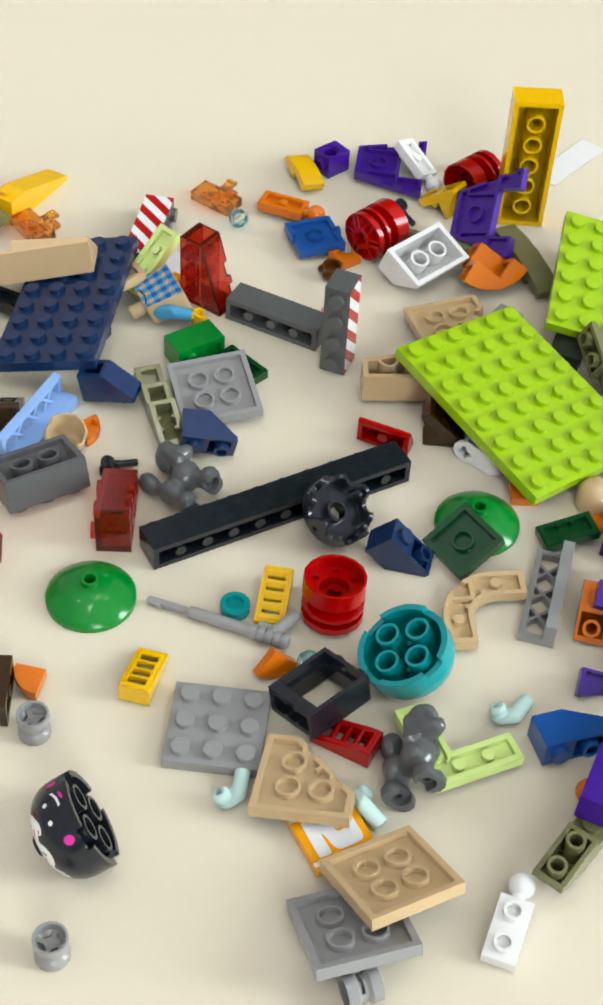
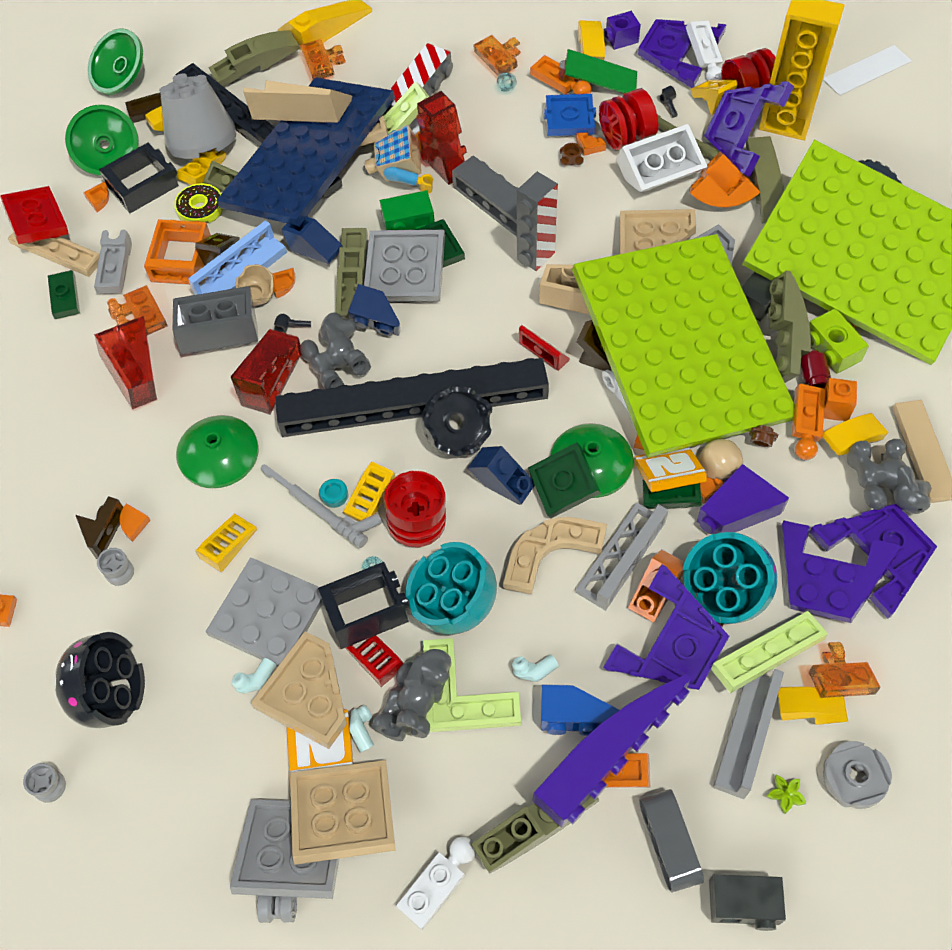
camera: 25 degrees right, 15 degrees up
orange tile [253,647,298,679] -> none
none -> green piece [558,49,638,93]
none -> tile [635,447,707,492]

